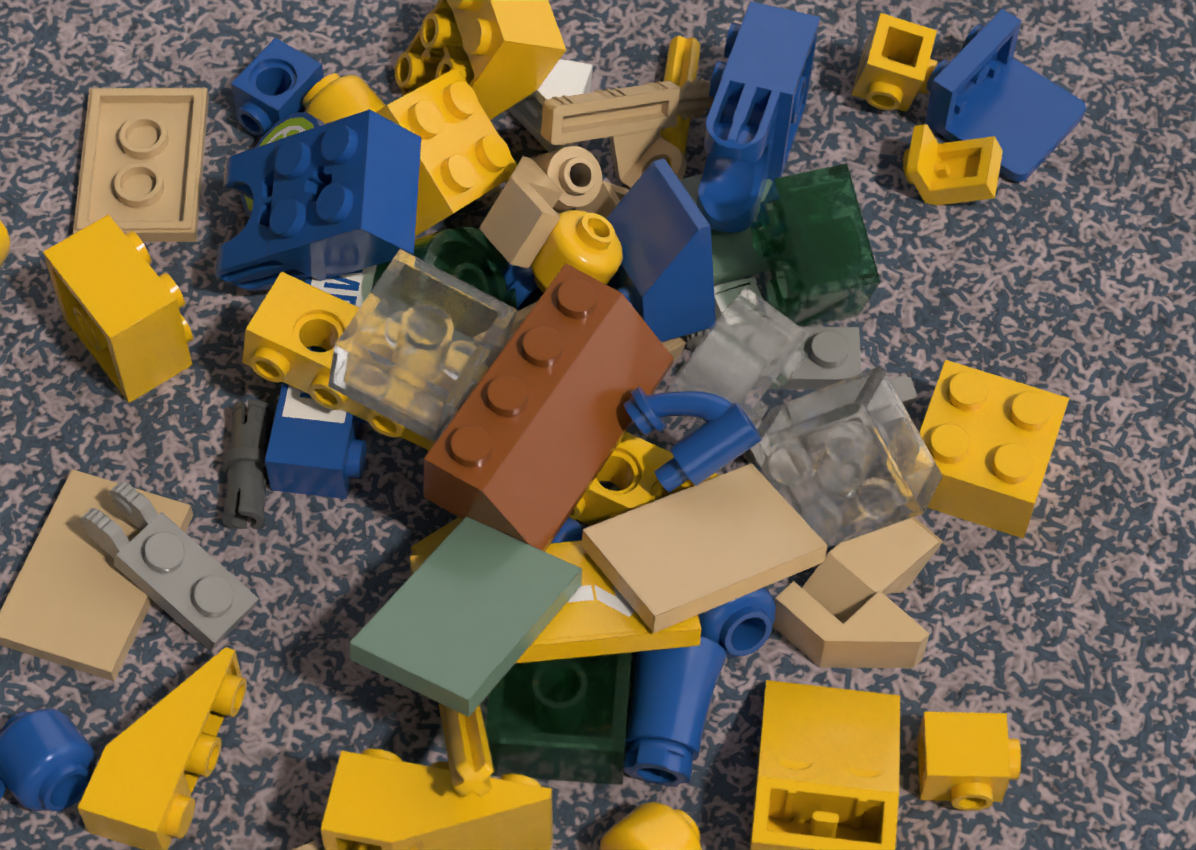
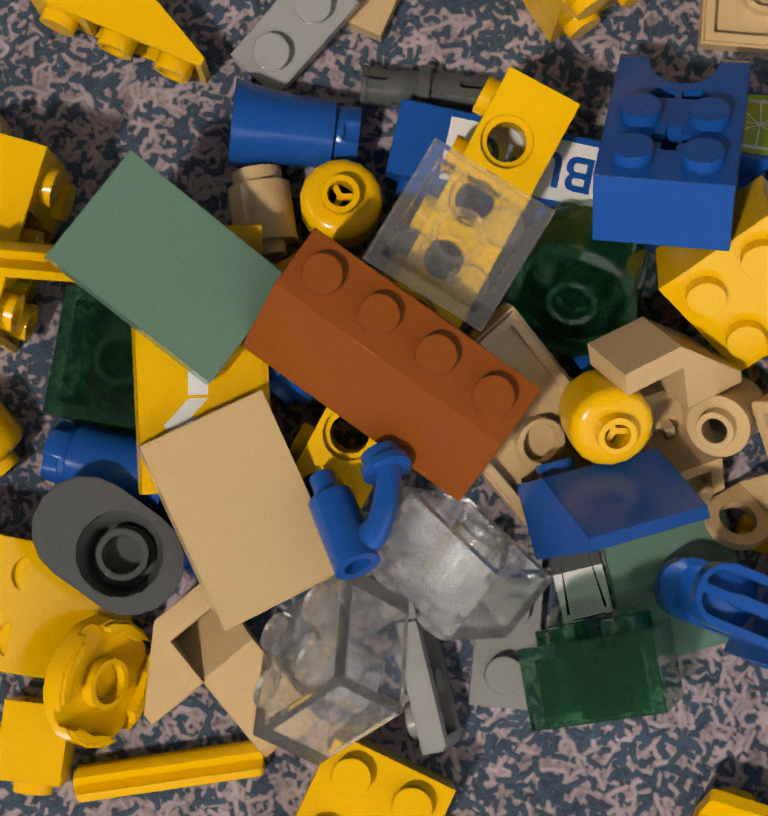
camera: 95 degrees right, 25 degrees up
none -> dark grey piece [32,476,184,615]
none -> yellow tile [42,615,150,748]
none -> yellow axle [73,740,266,802]
none -> tan brick [227,164,298,261]
none -> blue plant [228,78,362,168]
none -> yellow head [300,159,382,248]

